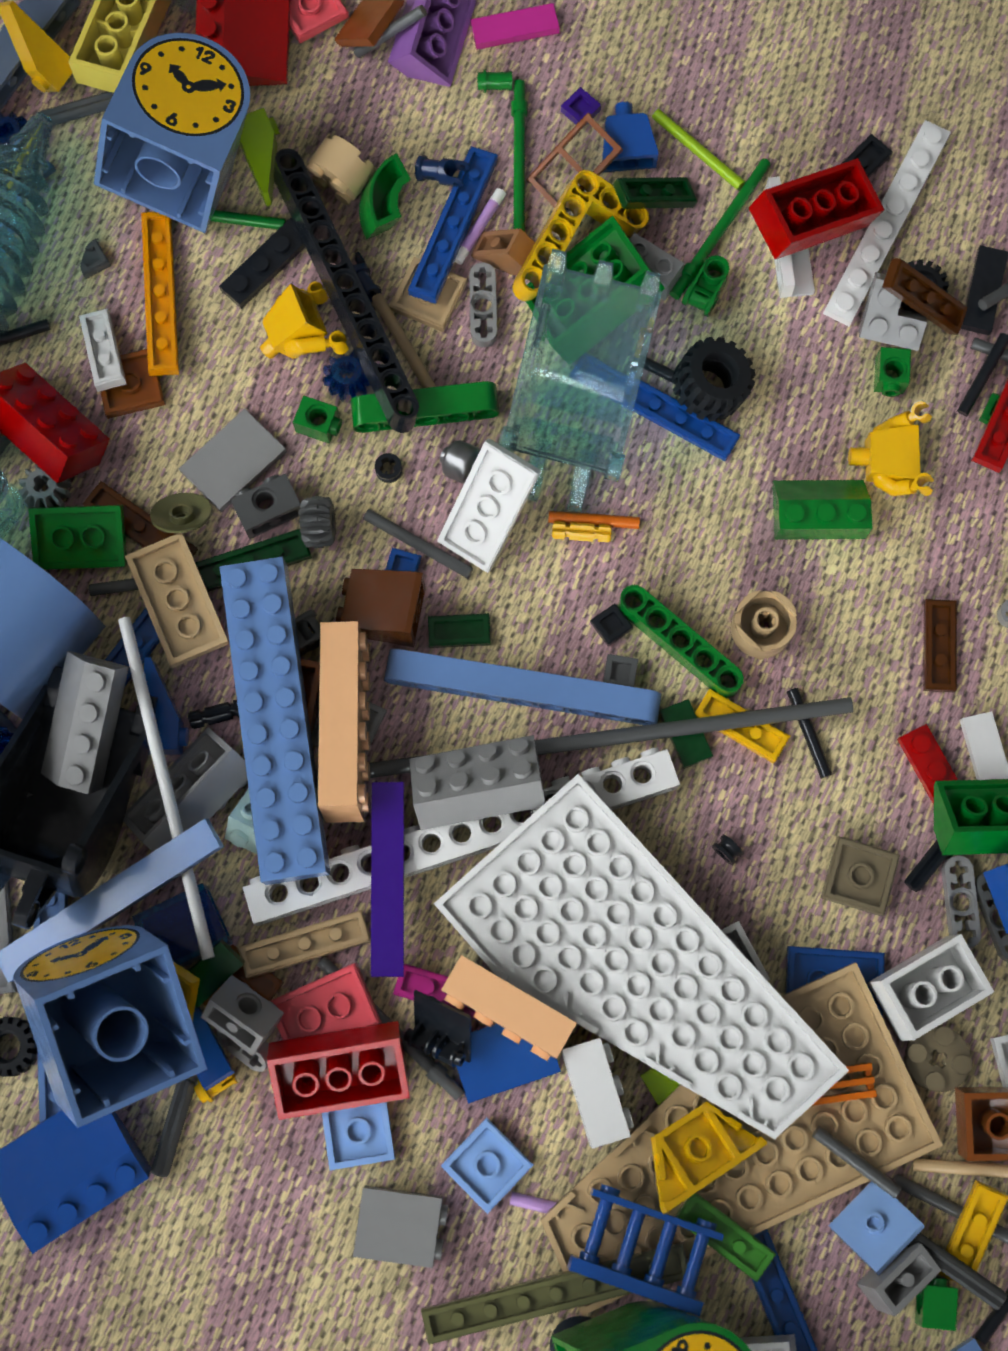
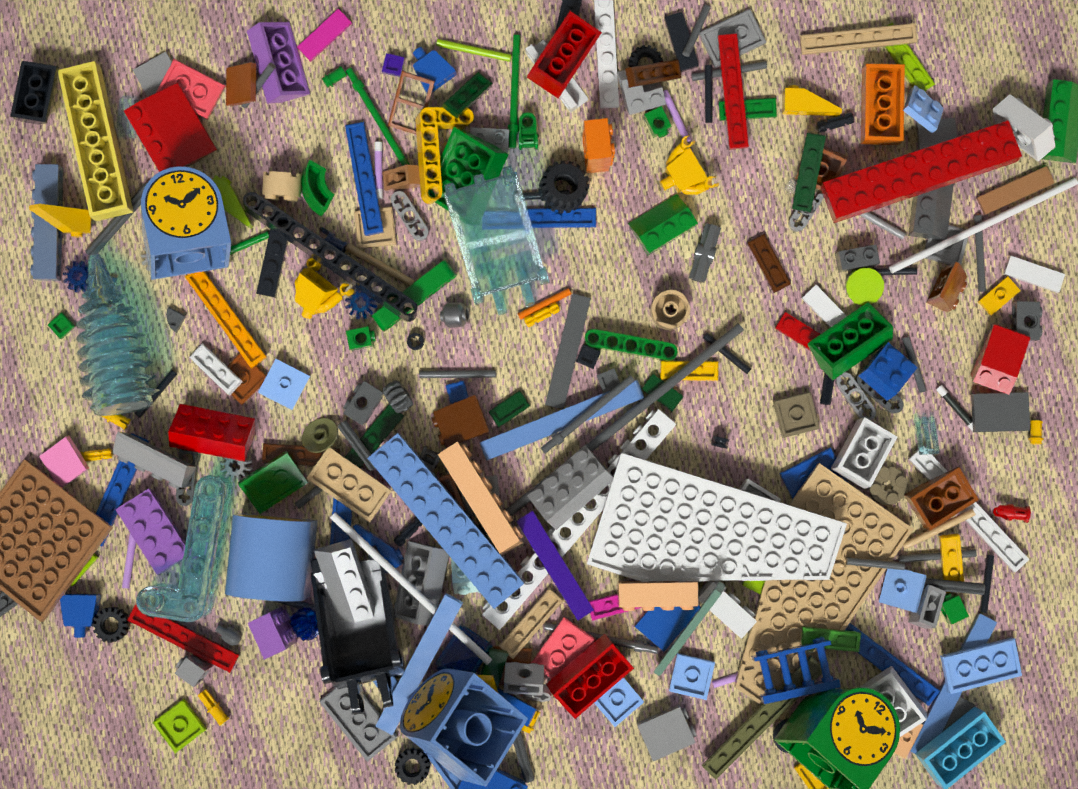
camera: 30 degrees left, 10 degrees up
light grey tile [179,408,287,512] -> none
black hinge [404,990,471,1067] -> none
dark blue piece [415,155,470,187] -> none
white tile [437,438,542,573] -> none
yellow wing [651,1102,768,1214] -> none
orange tile [812,1062,877,1106] -> none
none -> light blue plate [258,358,310,410]
none -> dark grey axle [338,421,375,471]
none -> dark grey bar [541,375,635,454]
none -> dark grey tile [545,294,591,409]
none -> orange brick [582,118,615,174]
none -> sand green tile [654,581,725,676]
none -> lavender bar [663,89,692,143]
none -> dark grey piece [689,223,721,283]

